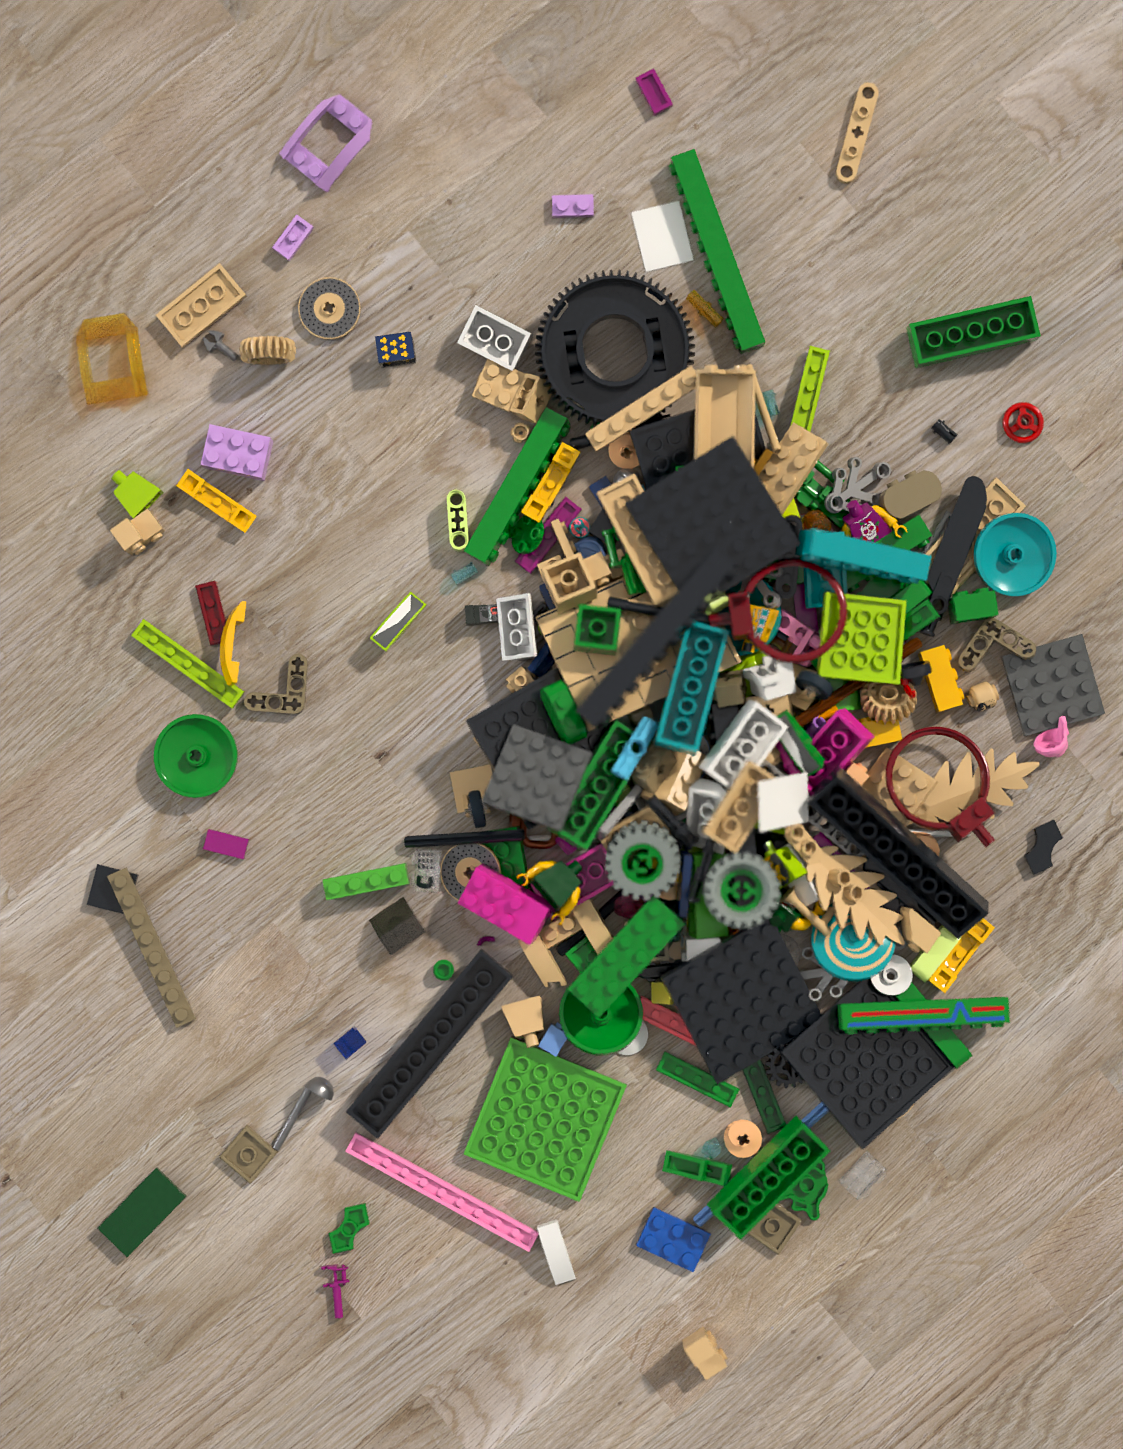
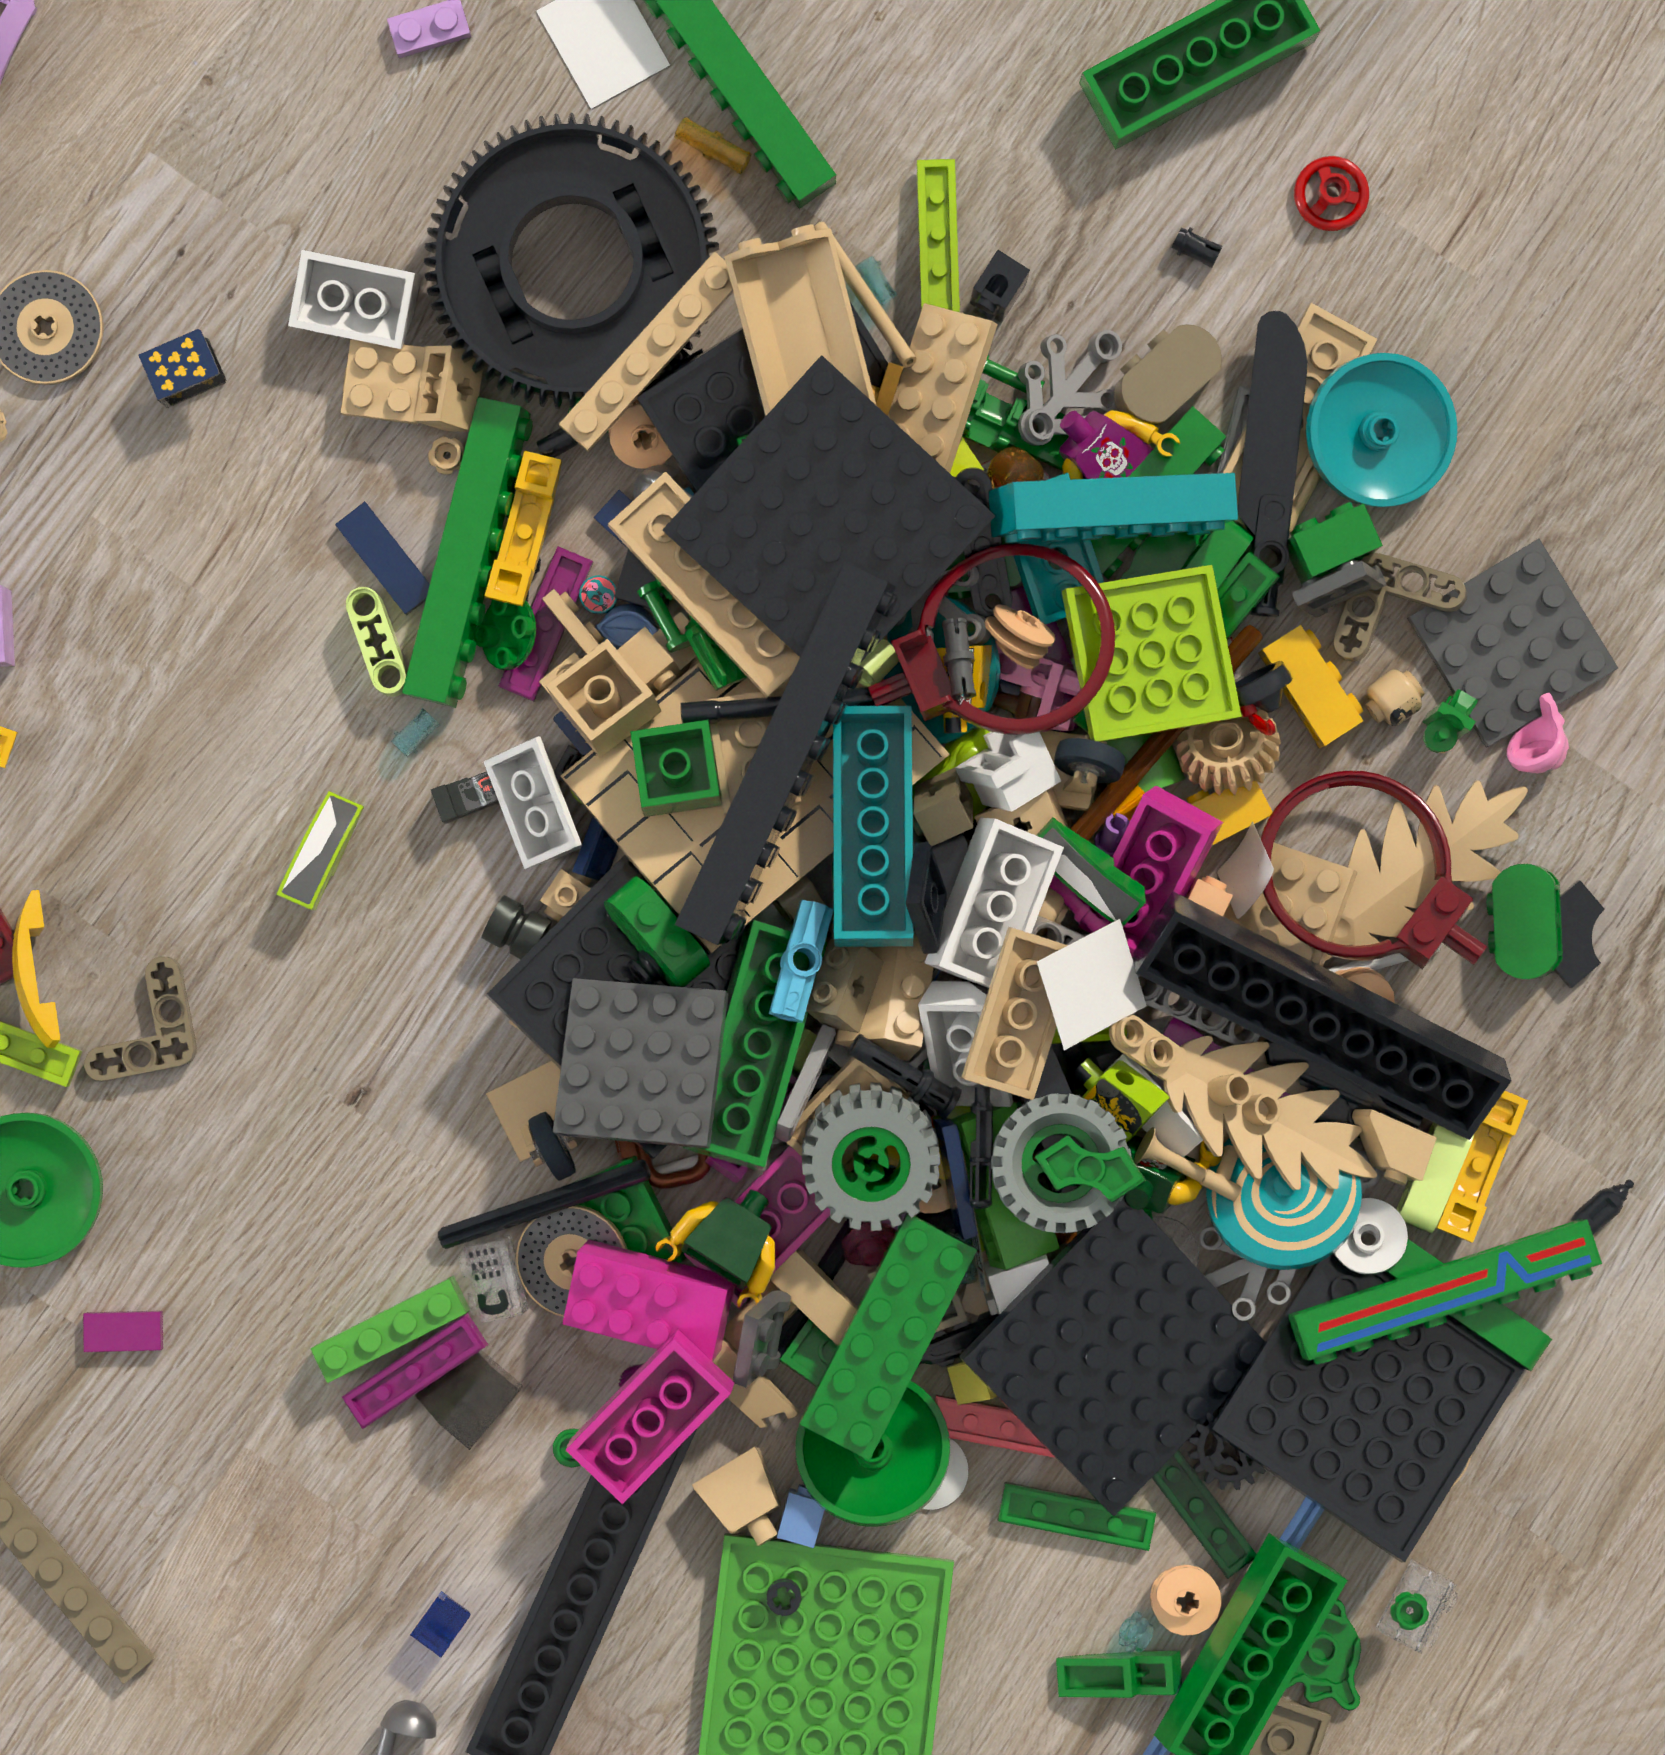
camera: 25 degrees left, 0 degrees up
none -> dark blue tile [335,501,430,616]
none -> magenta tile [342,1313,488,1429]
none -> pearl dark grey wheel [481,895,552,959]
none -> dark pink brick [566,1329,734,1504]
none -> black bush [627,950,665,985]
none -> dark grey plate [733,1291,791,1388]
none -> black bush [766,1578,801,1616]
none -> black tile [906,842,947,954]
none -> dark grey pin [942,618,976,700]
none -> black brick [970,250,1030,323]
none -> light nougat piece [984,604,1055,669]
none -> green tile [1035,1135,1146,1203]
none -> white sticker [1217,822,1274,919]
none -> dark grey plate [1292,560,1386,618]
none -> green plate [1390,1591,1429,1630]
none -> green hips [1423,689,1478,753]
none -> green brick [1486,864,1563,979]
none -> black piece [1571,1179,1634,1235]

